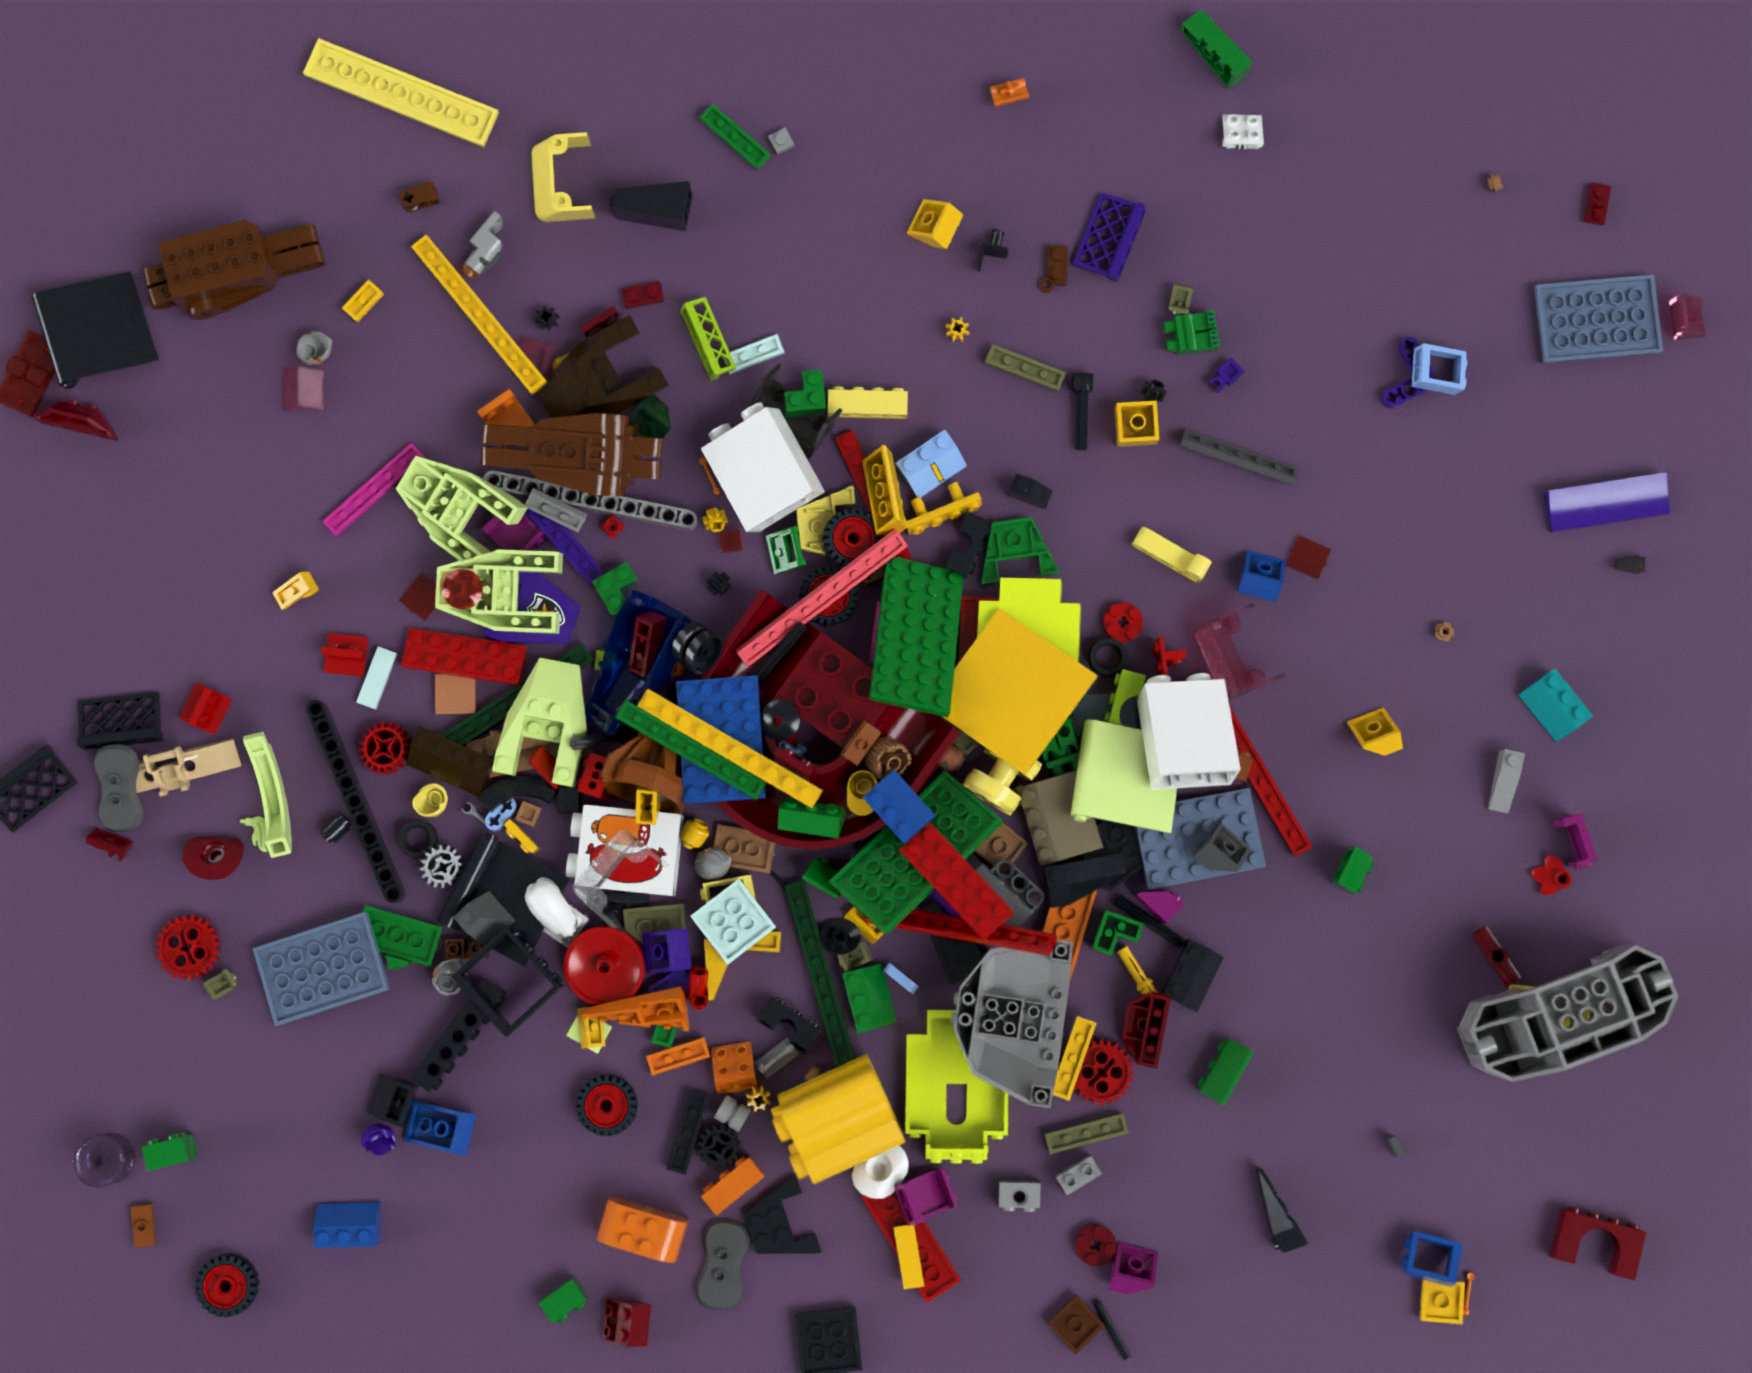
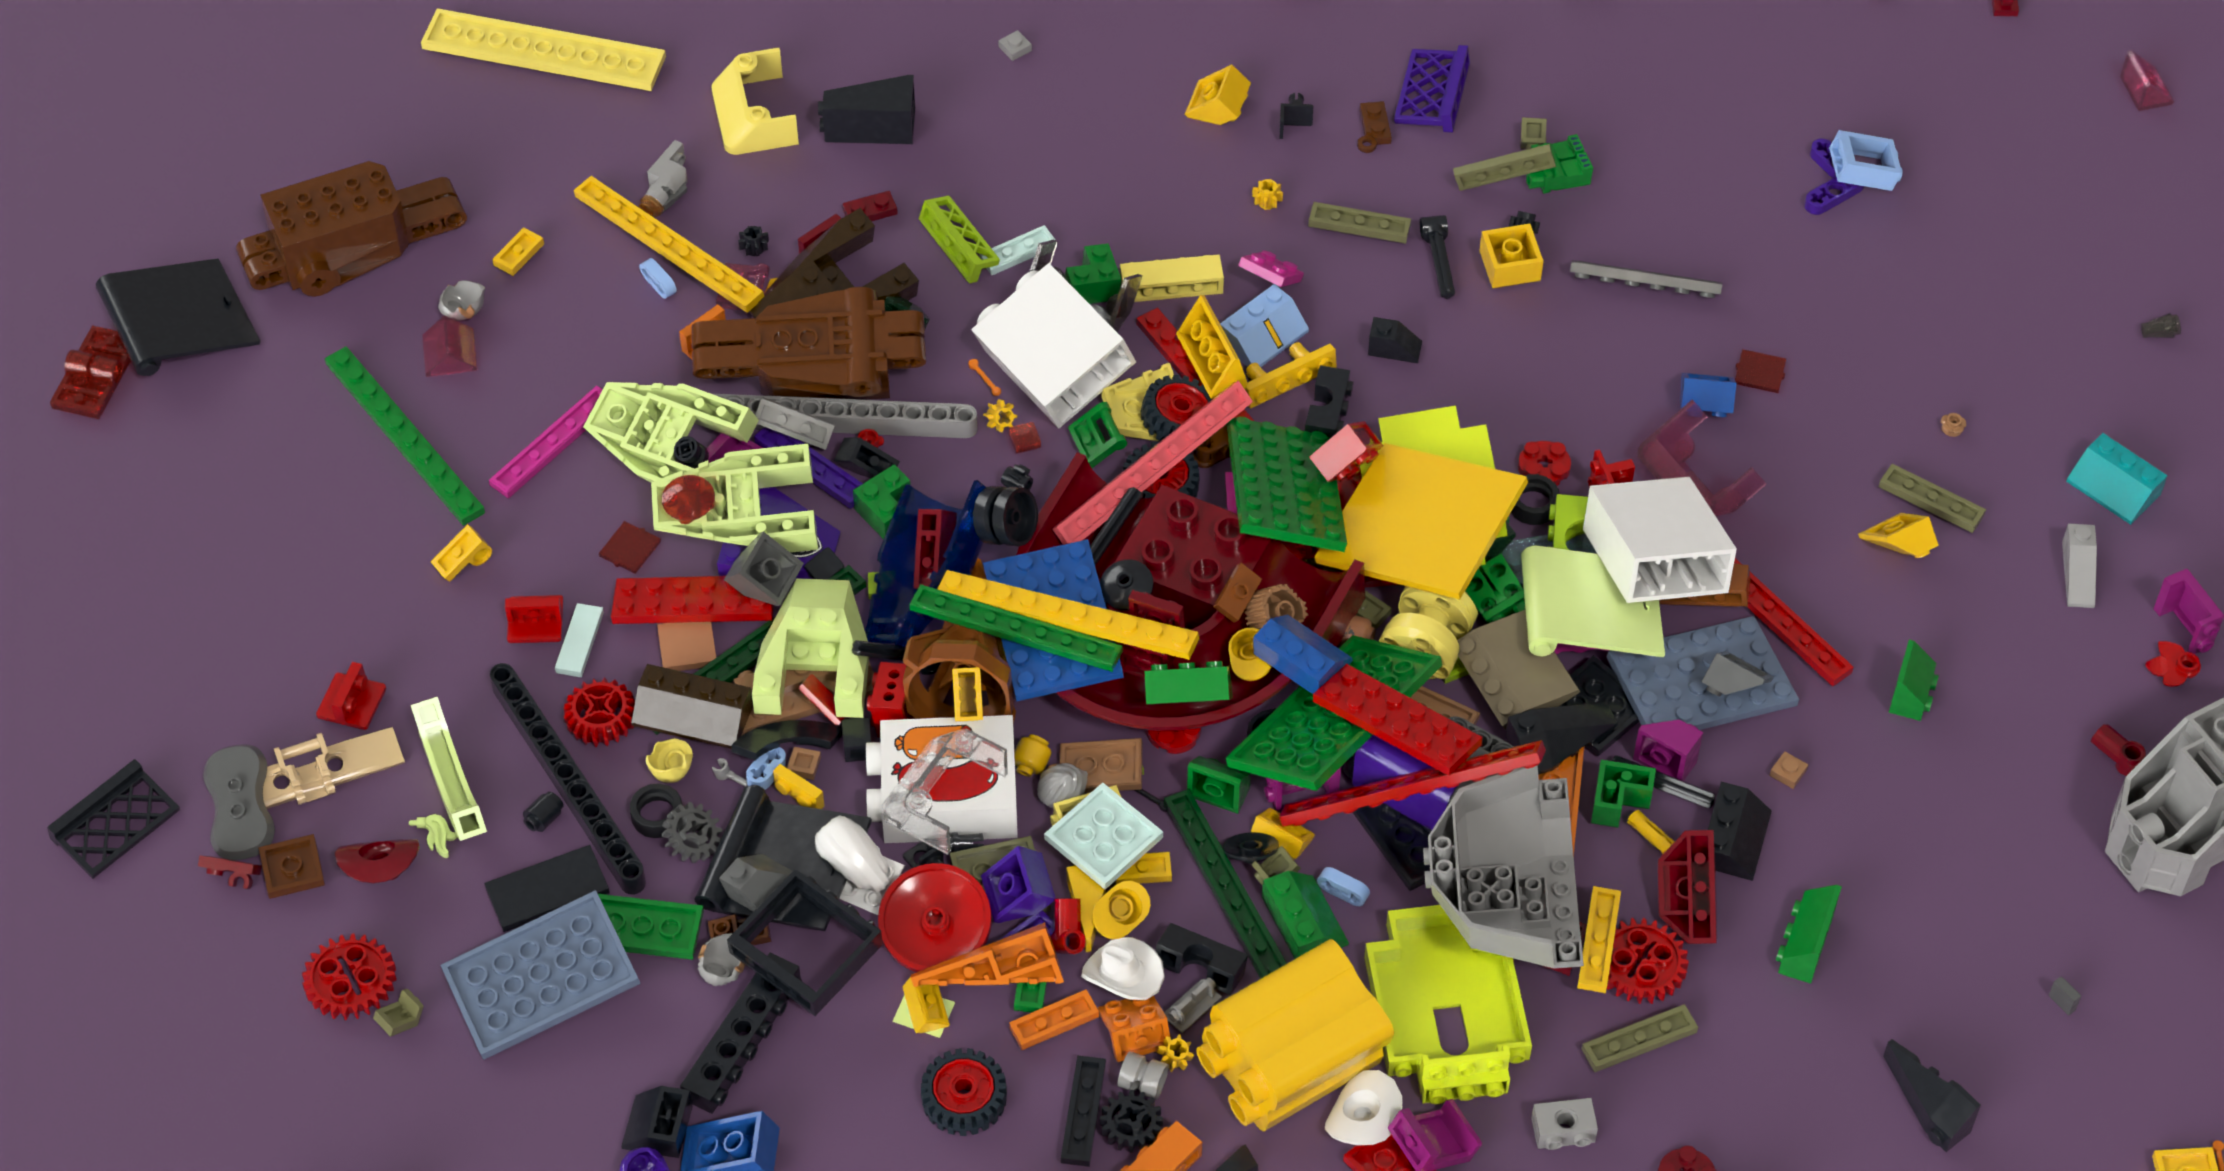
camera: 10 degrees left, 30 degrees down
dark red wedge [34,400,118,441] -> none
black fence [77,692,163,750] -> none
green slope [385,955,412,970] -> none
reddish brown piece [399,181,440,212] -> none
green plate [699,103,771,171] -> none
green wing [981,517,1059,585] -> none
light grey brick [1055,1154,1102,1195] -> none
light yellow beam [1132,527,1212,583] -> none
dark purple plate [1208,358,1245,393] -> none
blue window [1401,1231,1463,1287] -> none
sand blue plate [1534,274,1663,364] -> none
arch [1544,472,1671,533] -> none
none -> reddish brown plate [259,834,325,899]
none -> green plate [324,346,485,526]
none -> black tile [484,845,610,932]
none -> light blue beam [639,258,677,299]
none -> black wheel [674,436,709,469]
none -> dark grey slope [724,531,804,606]
none -> black slope [804,547,844,580]
none -> black slope [834,437,900,479]
none -> white hat [1081,937,1165,1000]
none -> yellow piece [1092,881,1151,940]
none -> dark pink plate [1238,250,1304,287]
none -> piece [1309,421,1384,482]
none -> olive plate [1453,144,1556,191]
none -> medium nougat plate [1769,751,1809,789]
none -> olive plate [1879,464,1986,533]

